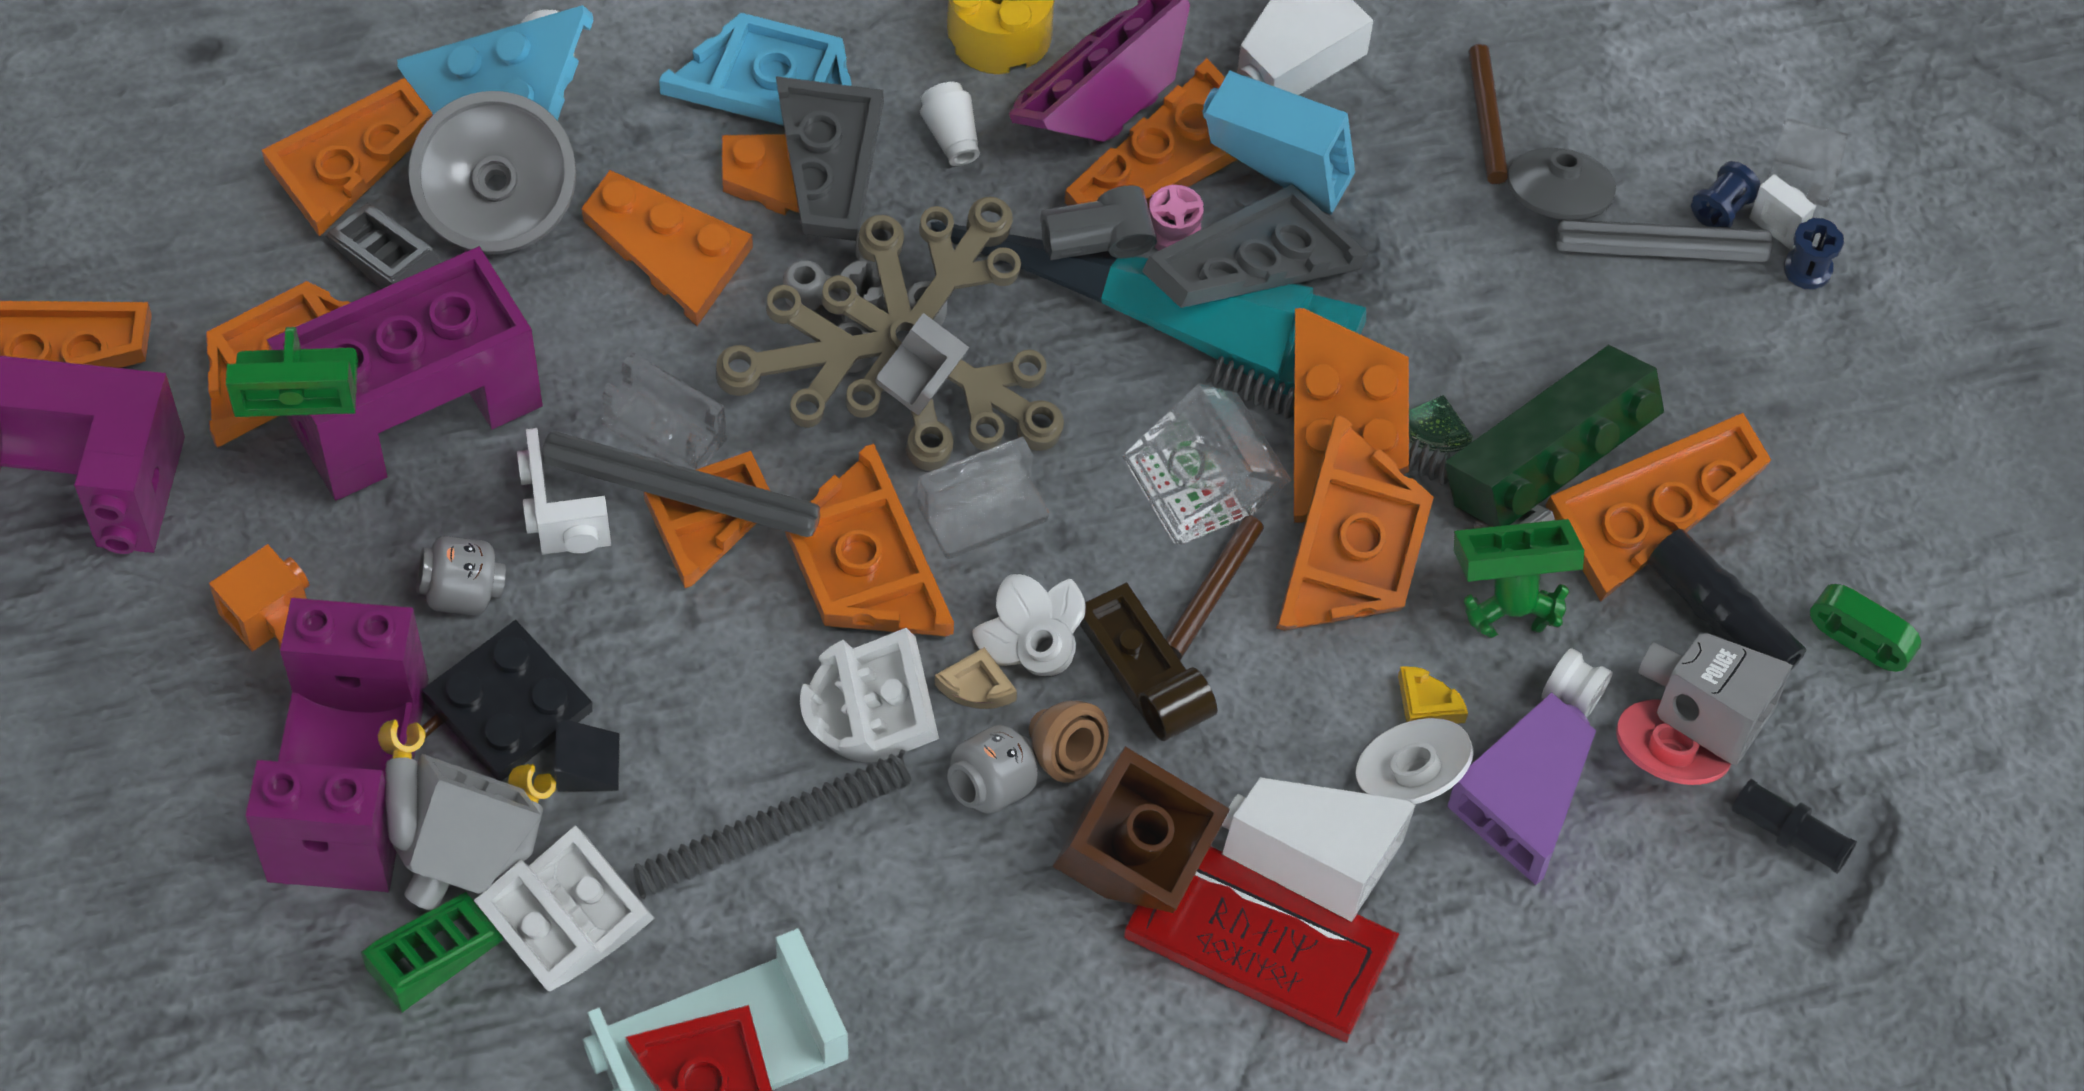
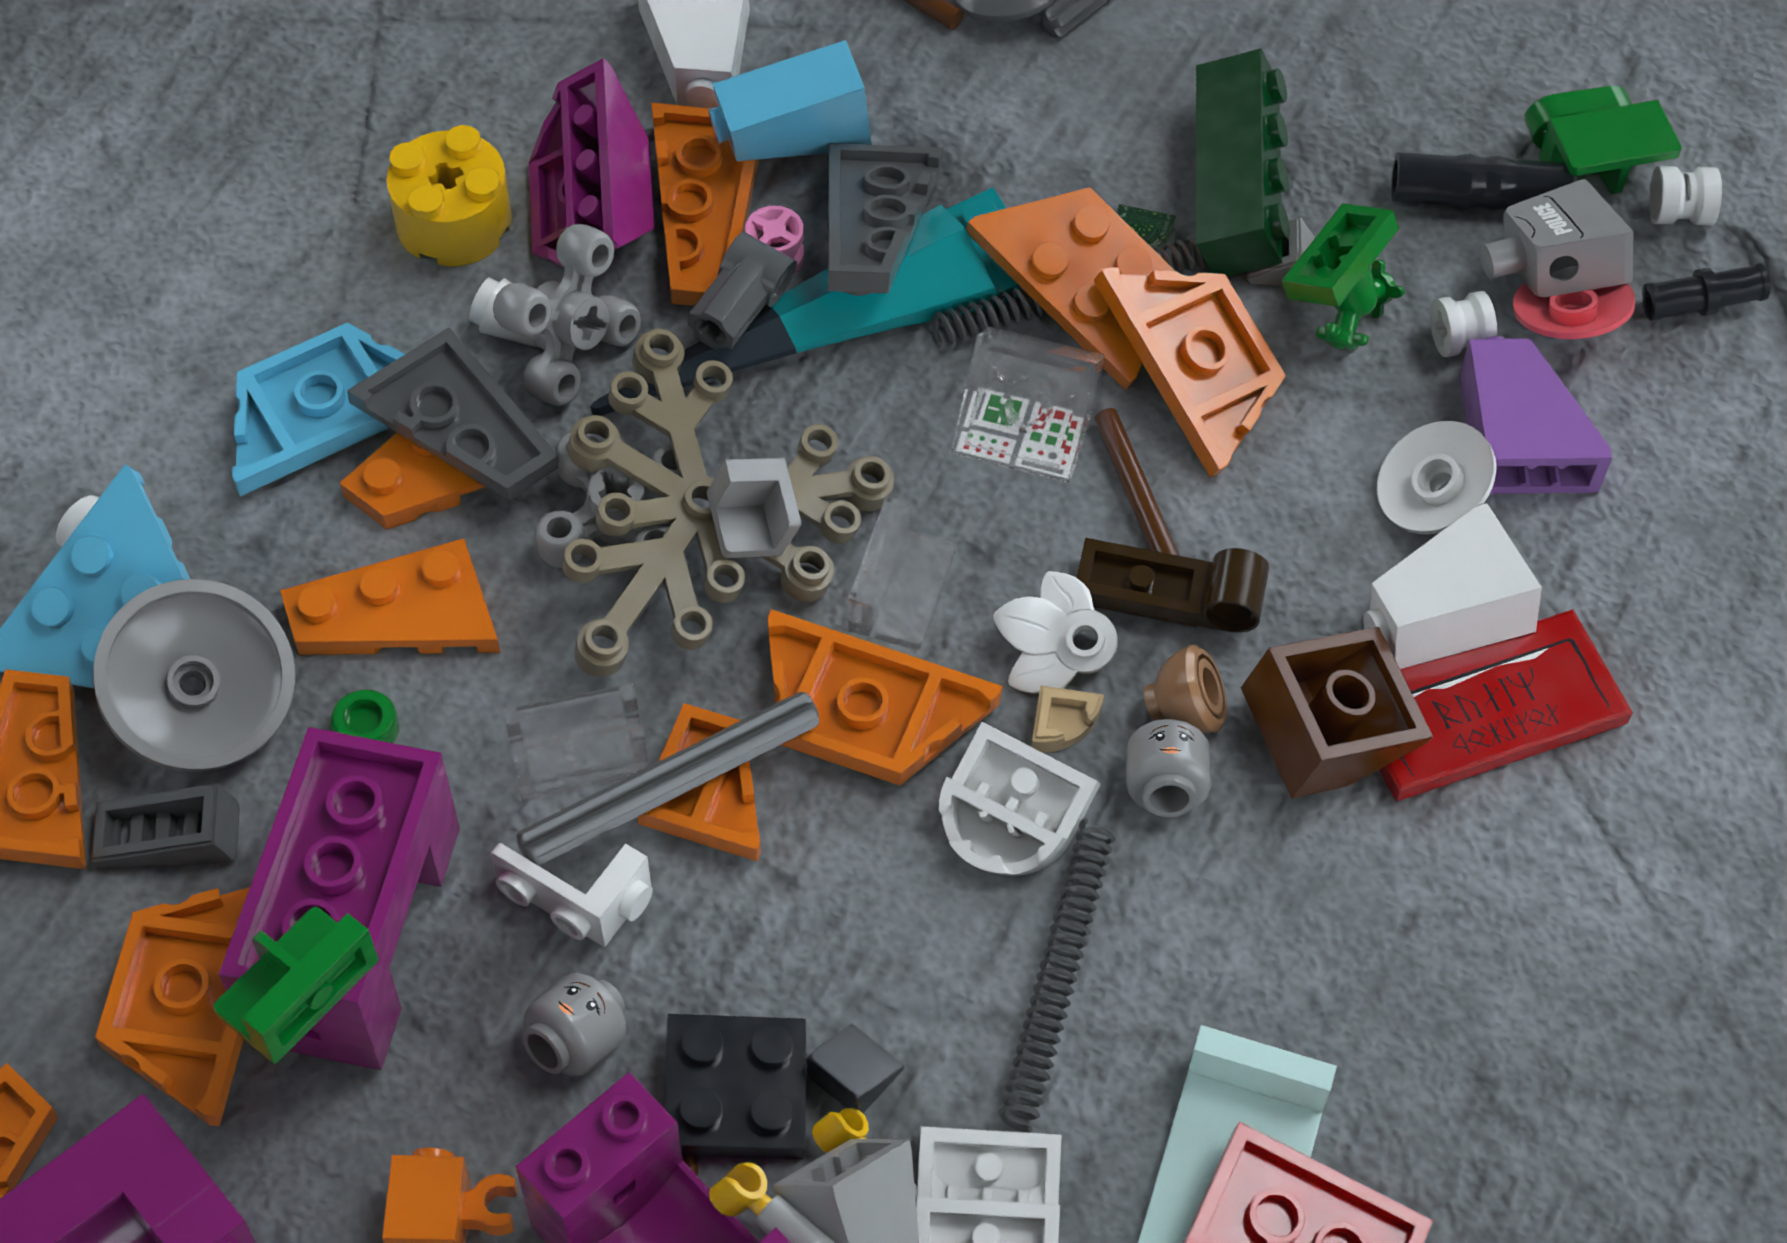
camera: 45 degrees left, 0 degrees up
yellow tile [1398,666,1468,724] -> none
orange wing [1545,413,1771,601] -> none
none -> green tile [331,690,399,743]
none -> light grey gear [493,224,641,406]
none -> green panel [1539,100,1682,194]
none -> white wheel [1649,166,1722,225]

